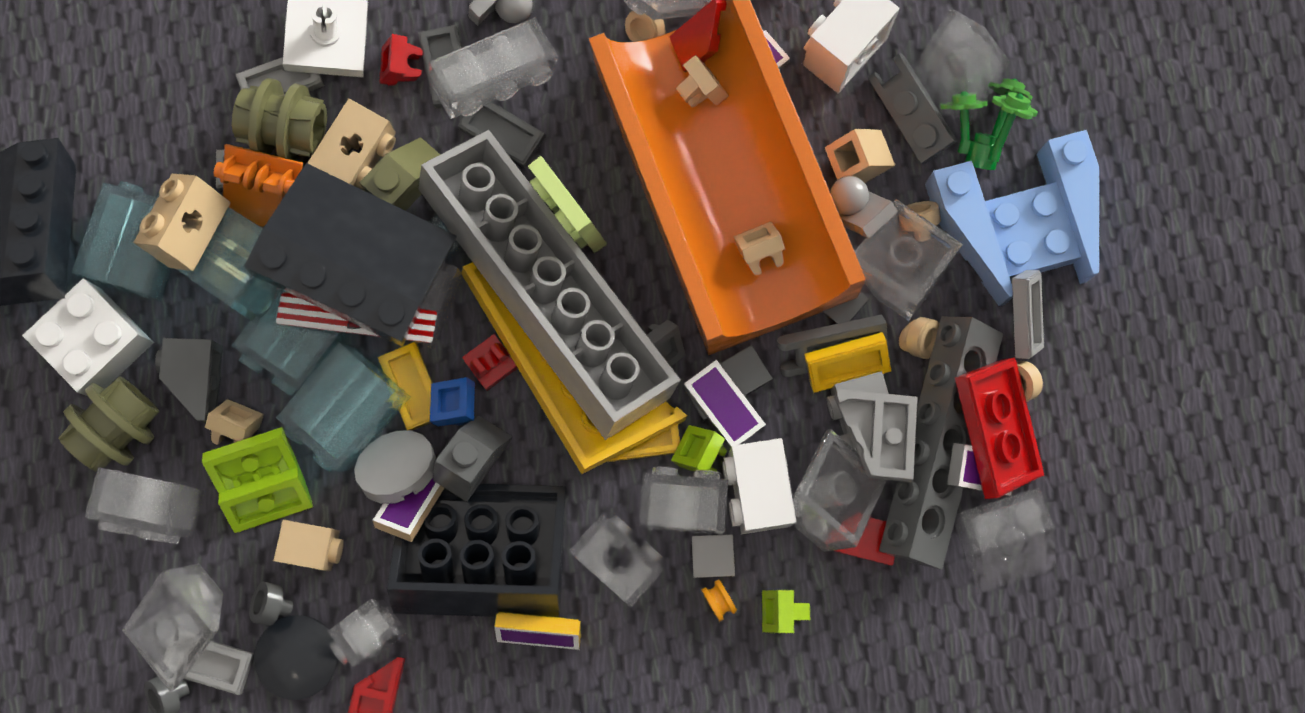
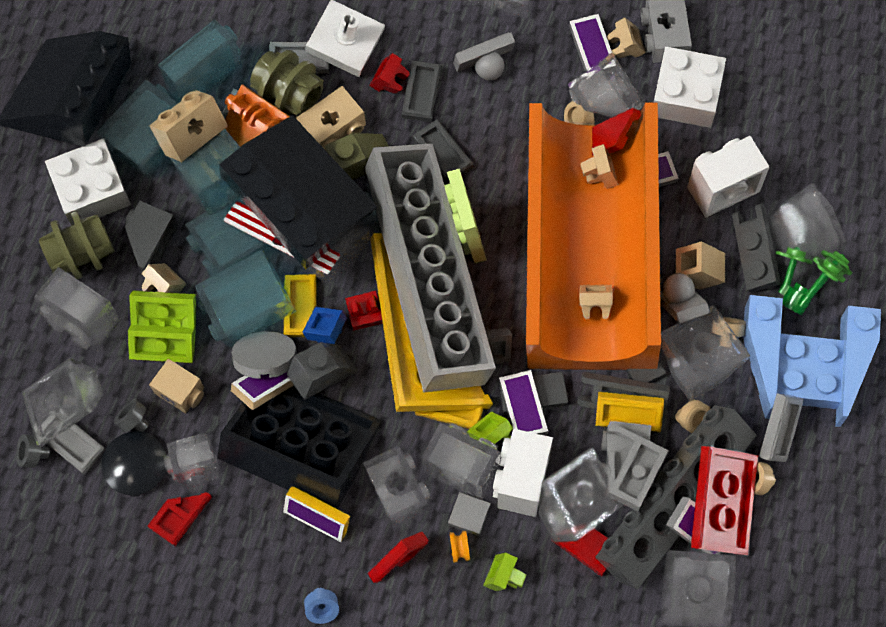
camera: 25 degrees right, 10 degrees down
clear brick [429,18,558,119] -> none
none -> clear light blue brick [158,19,242,103]
none -> red tile [367,532,429,583]

